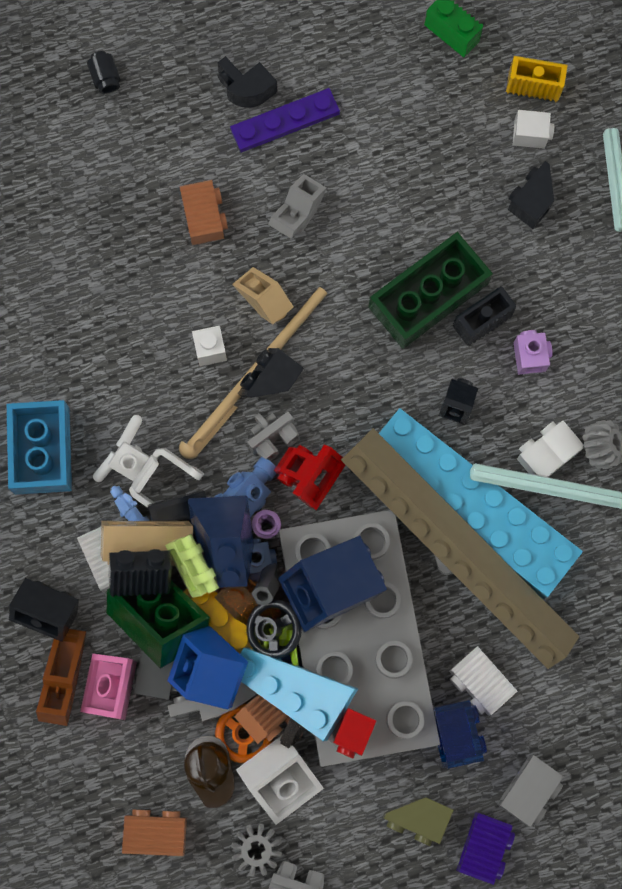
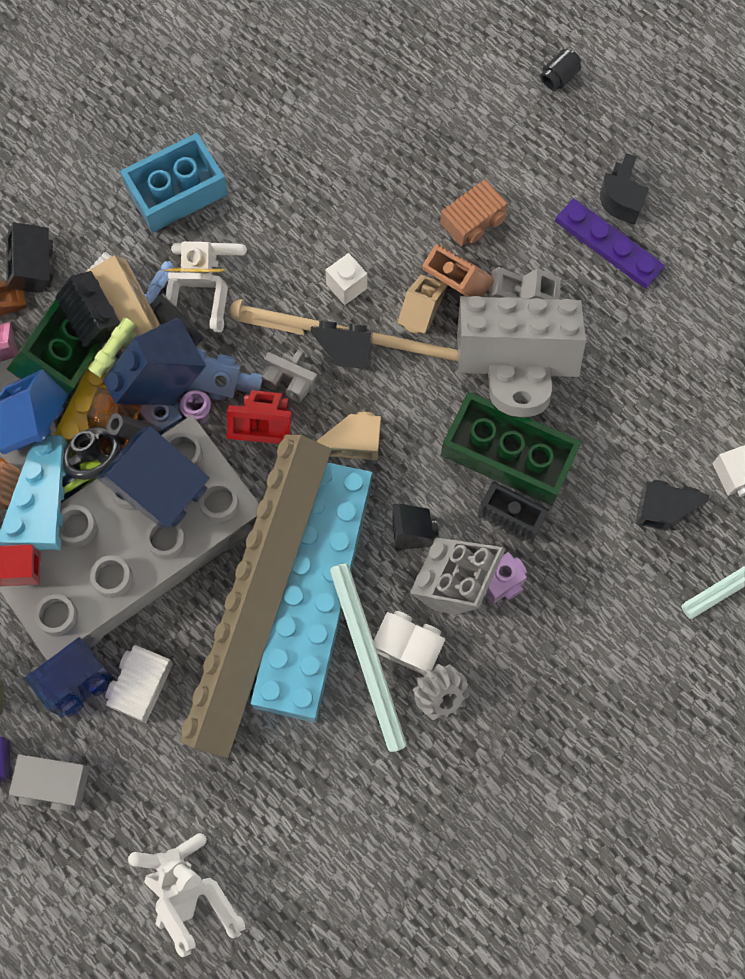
camera: 65 degrees right, 5 degrees down
none -> yellow sticker [163,268,227,272]
none -> tan slope [317,412,381,460]
none -> light grey slope [410,538,506,615]
none -> nougat brick [422,244,493,297]
none -> light grey brick [457,296,586,417]

